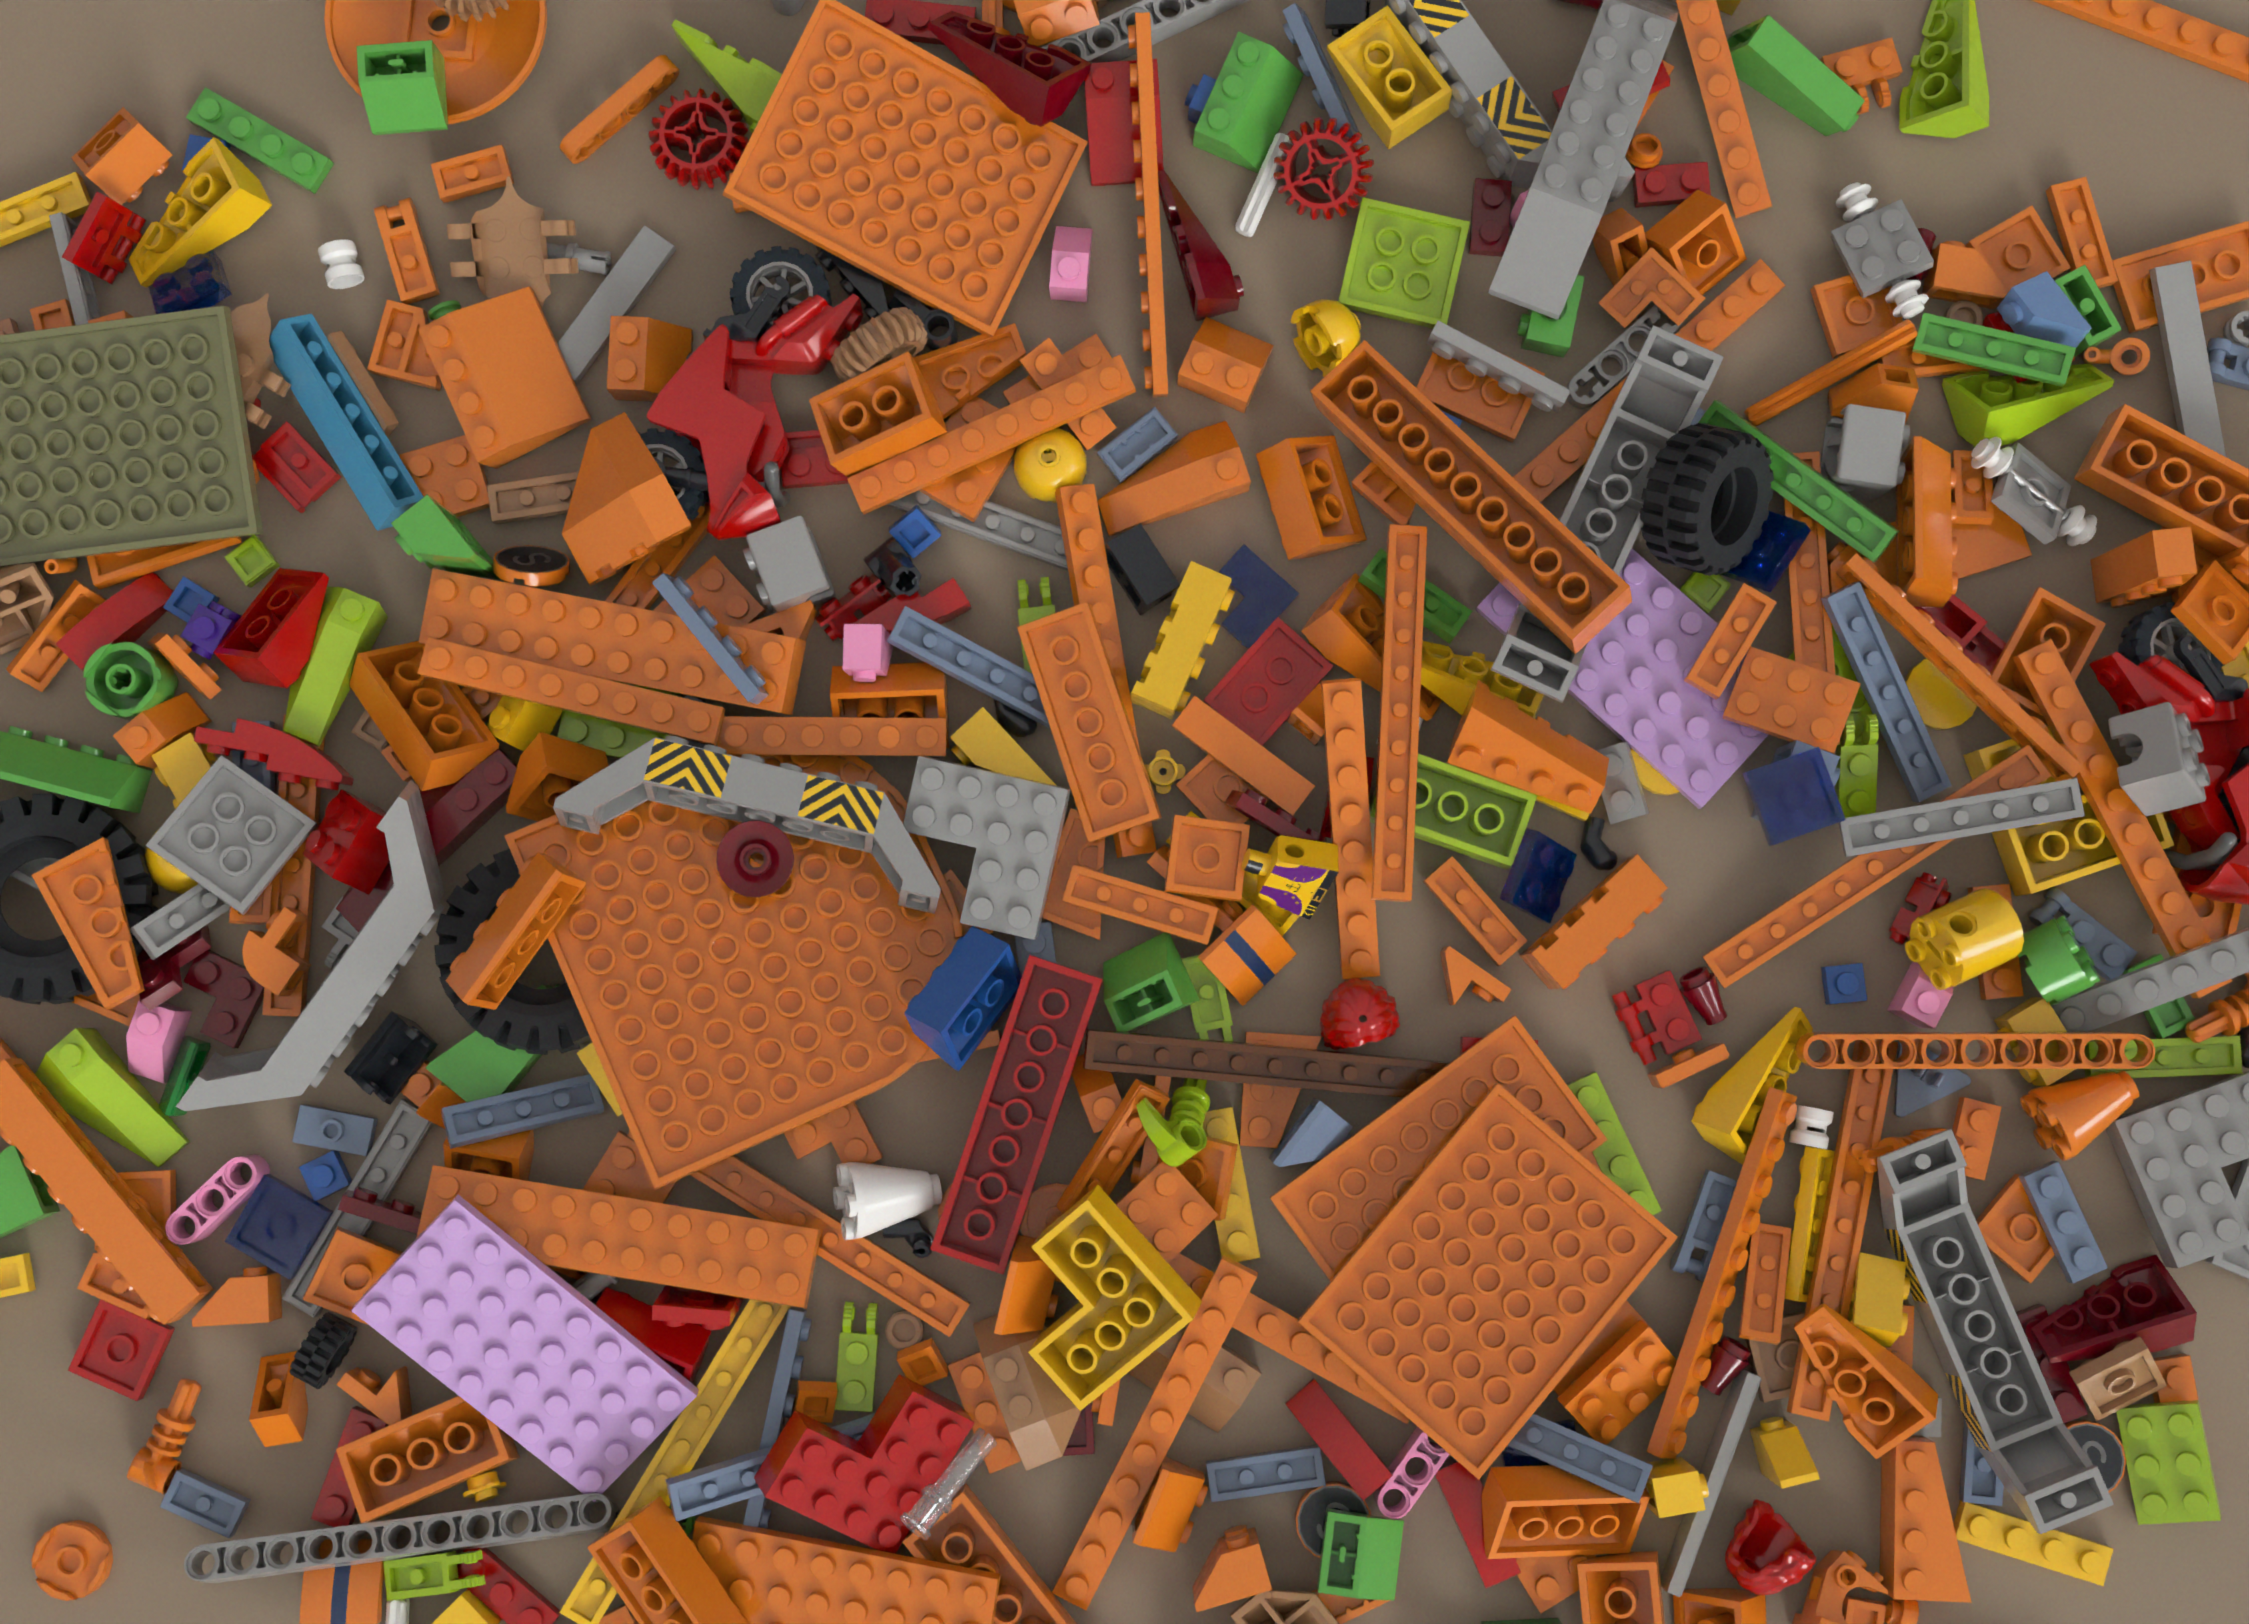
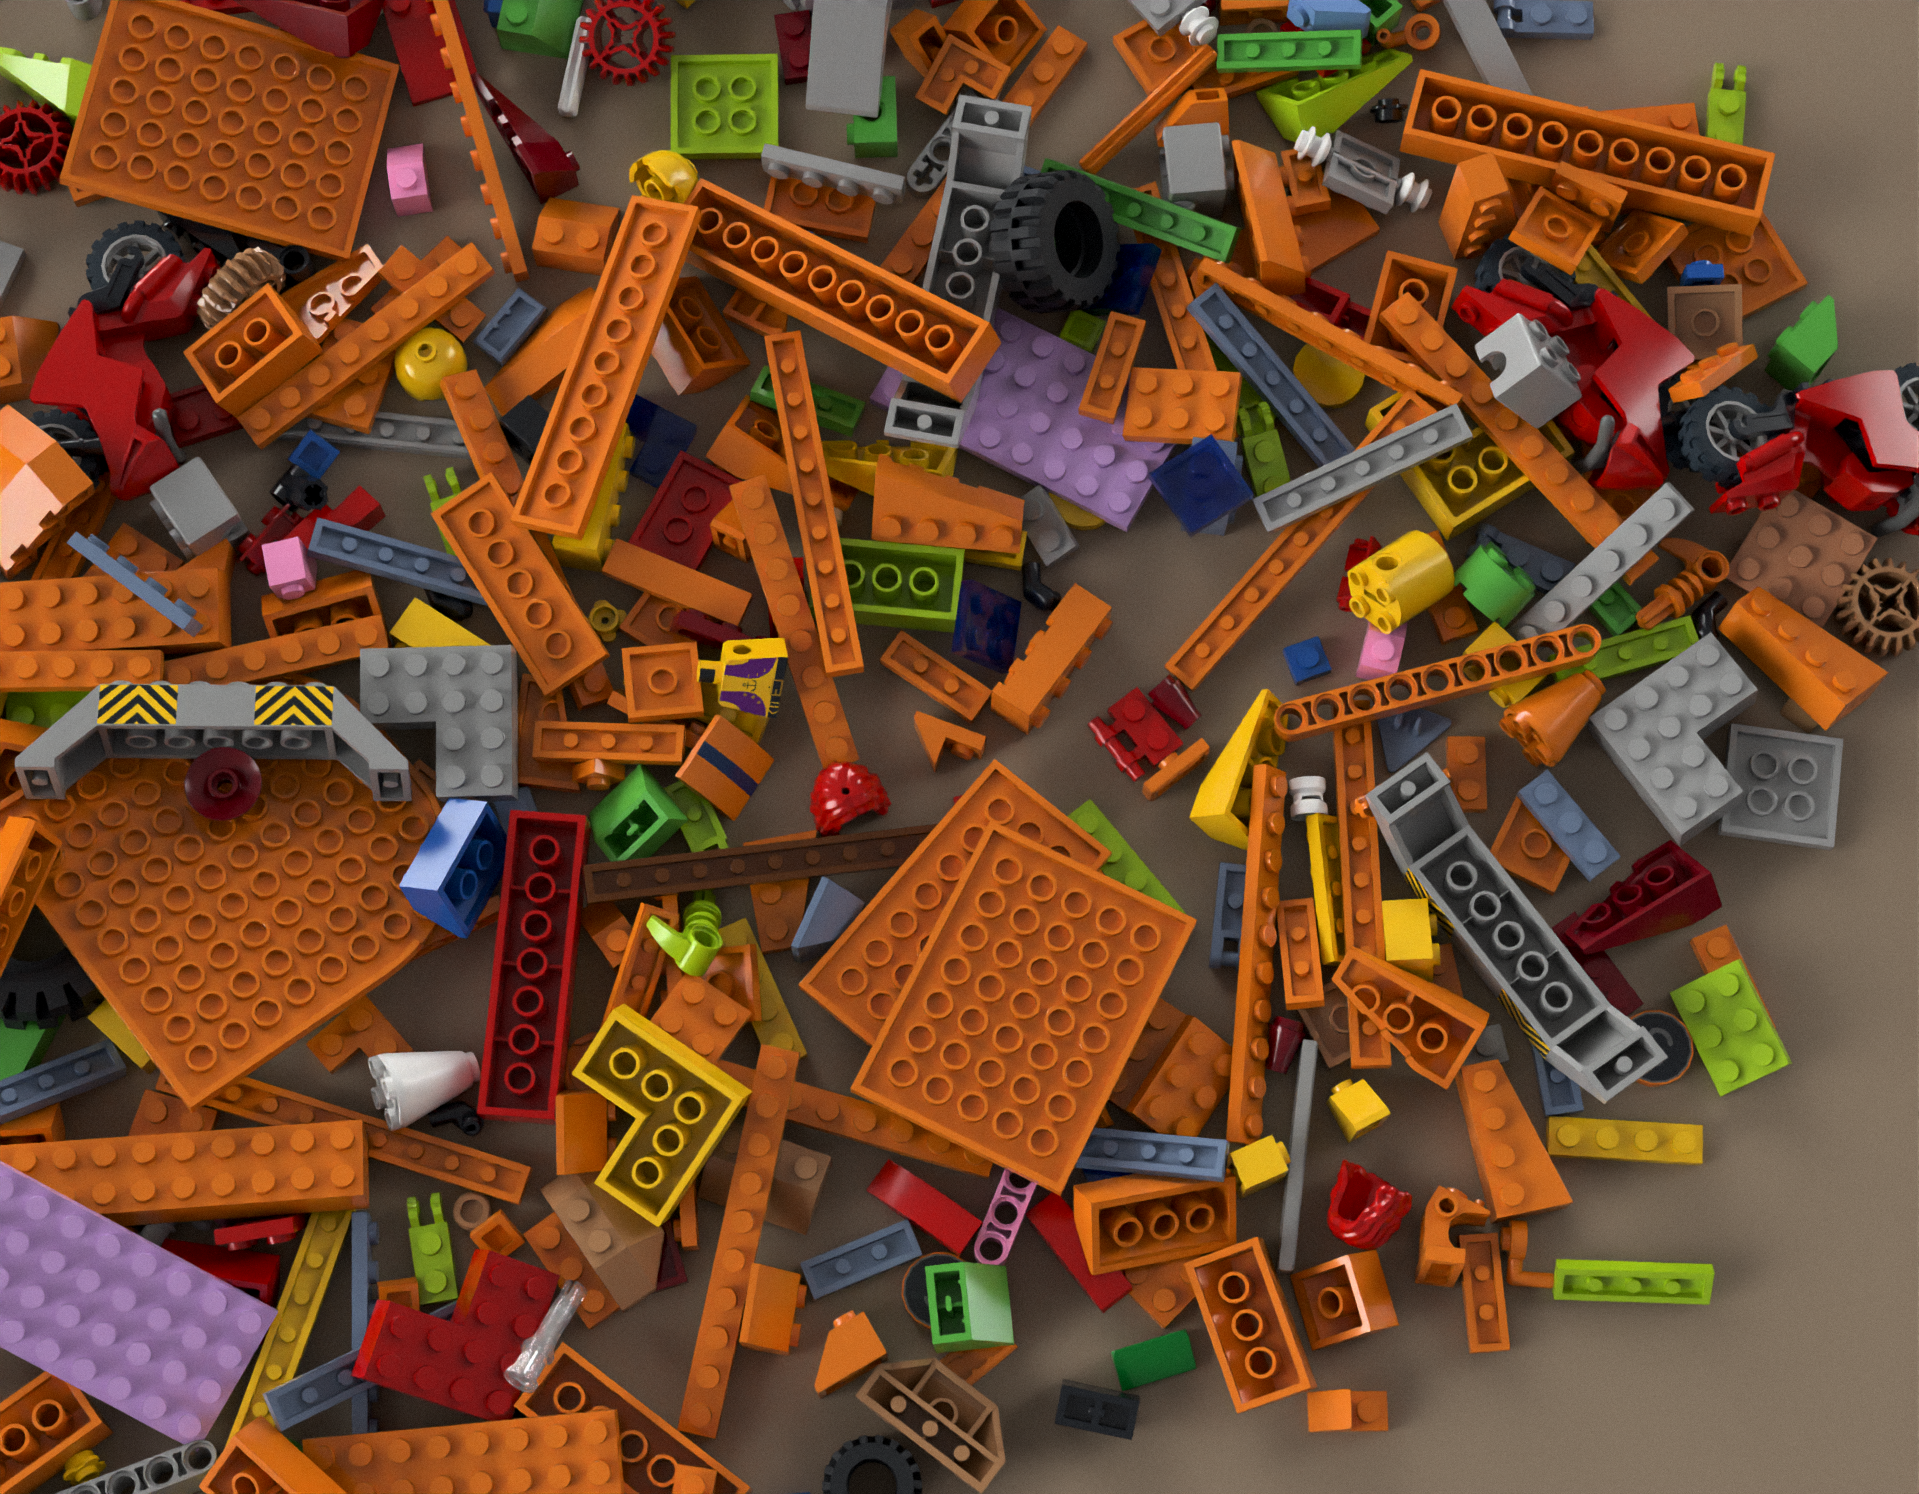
camera: 15 degrees left, 10 degrees down
medium nougat plate [2069,1336,2167,1421] -> none
none -> orange plate [510,195,702,540]
none -> orange plate [572,758,625,791]
none -> black plate [1370,98,1408,124]

